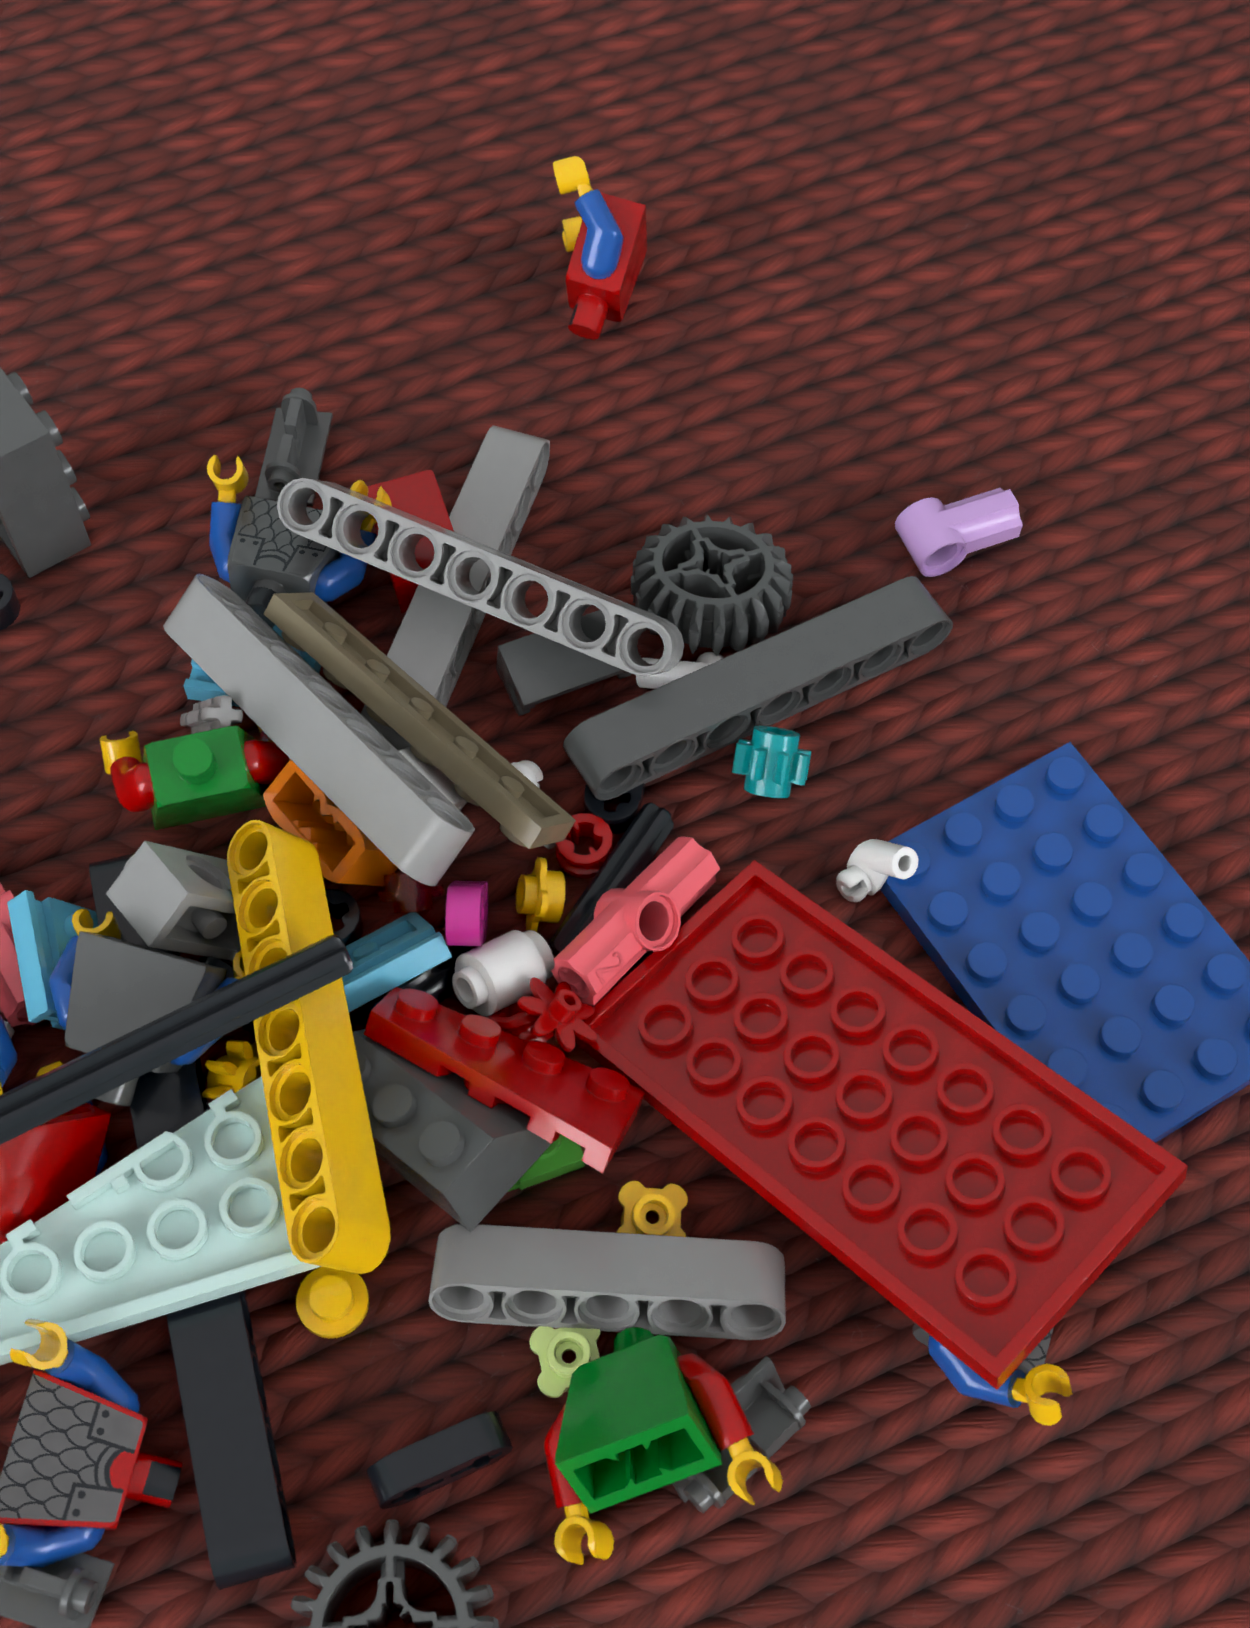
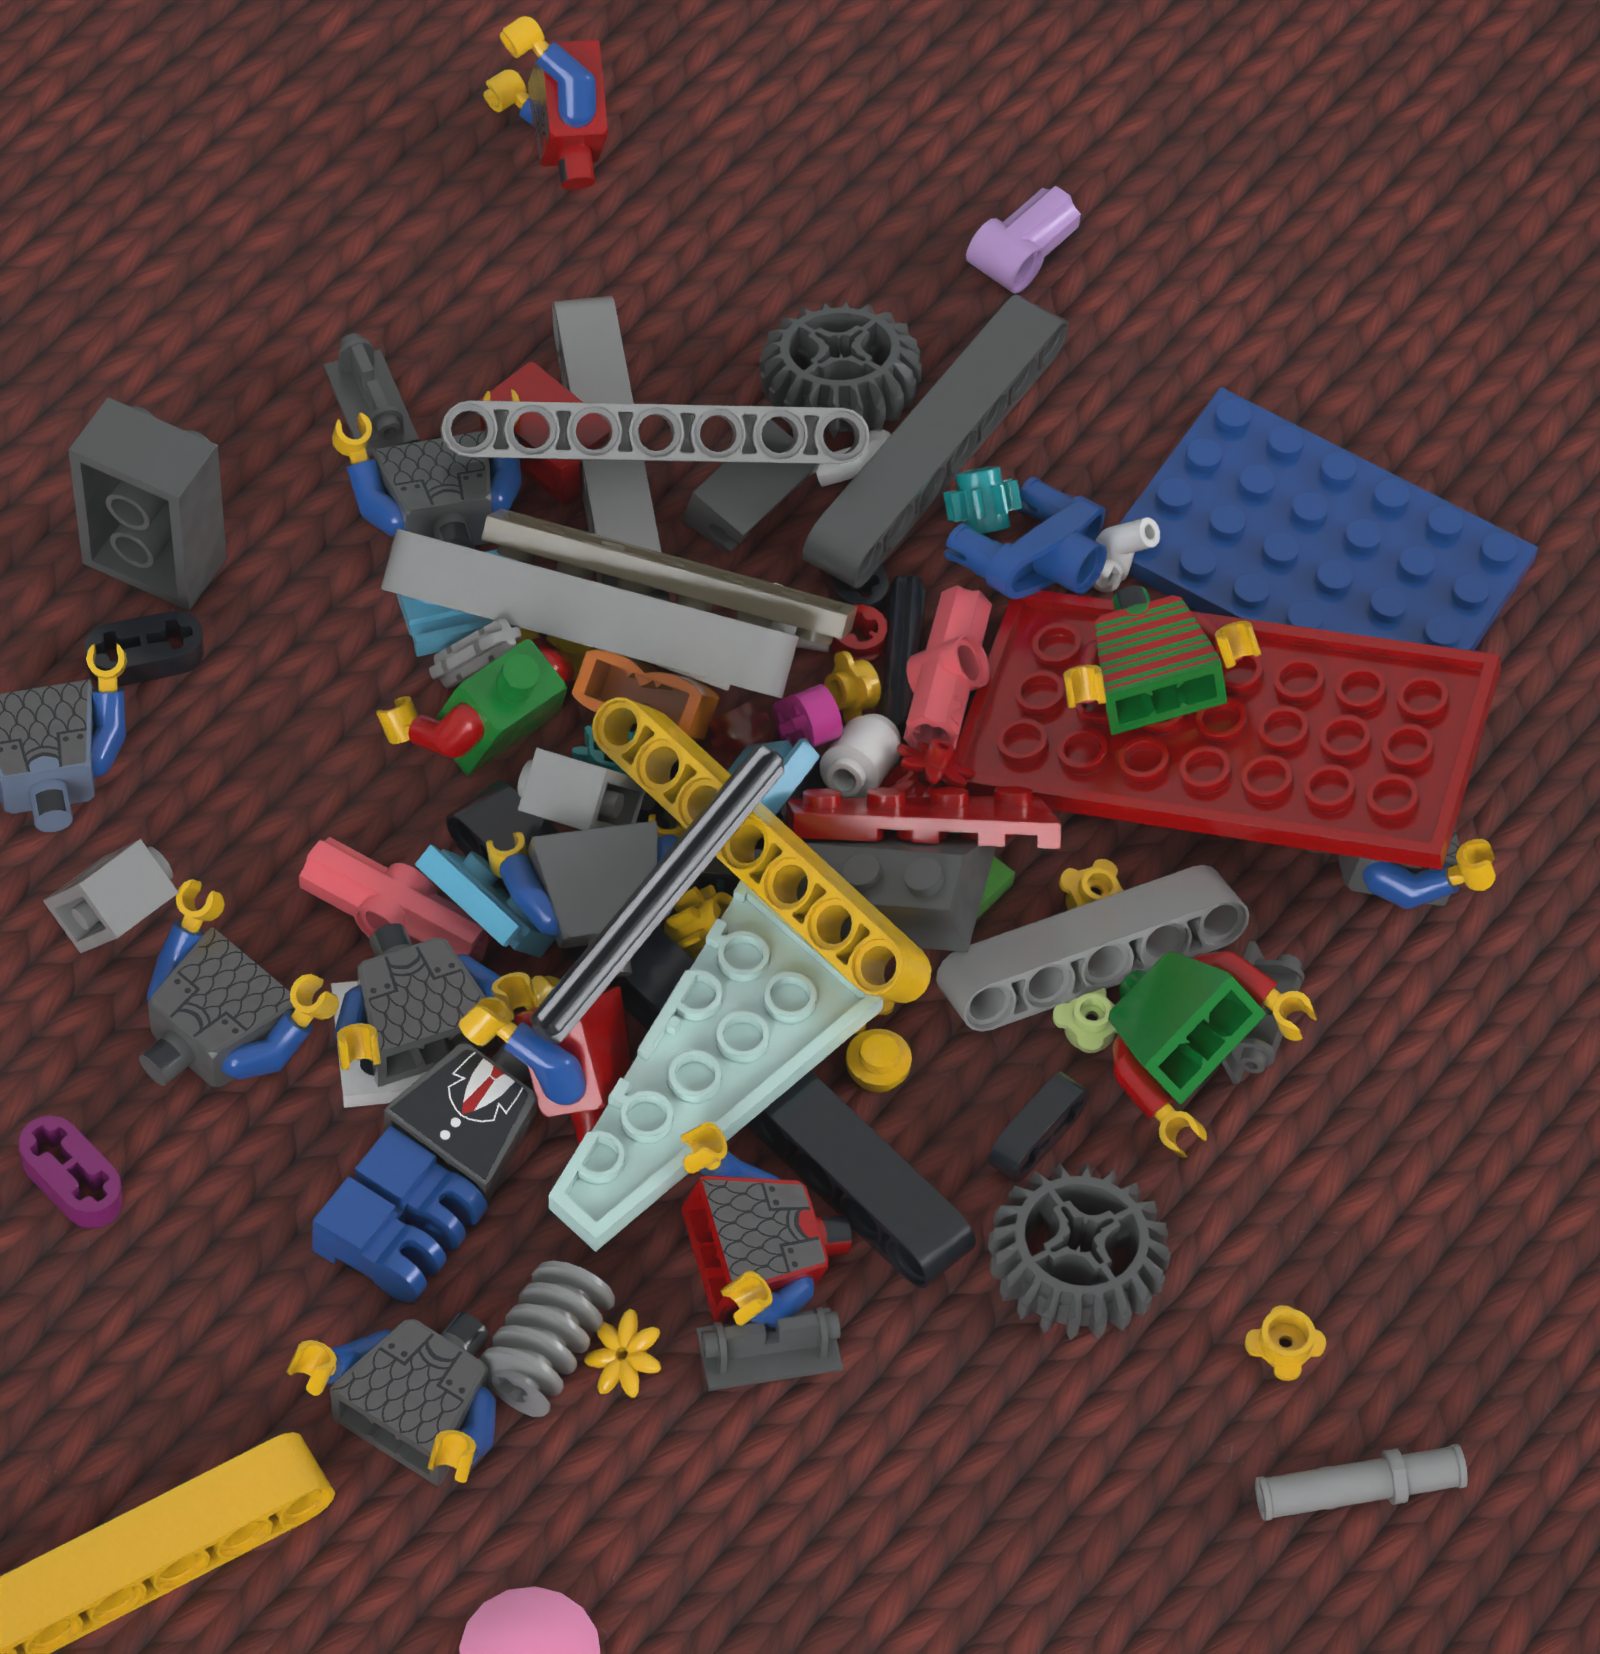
camera: 30 degrees left, 5 degrees down
none -> blue connector [945,477,1107,599]
none -> torso [1063,585,1261,735]

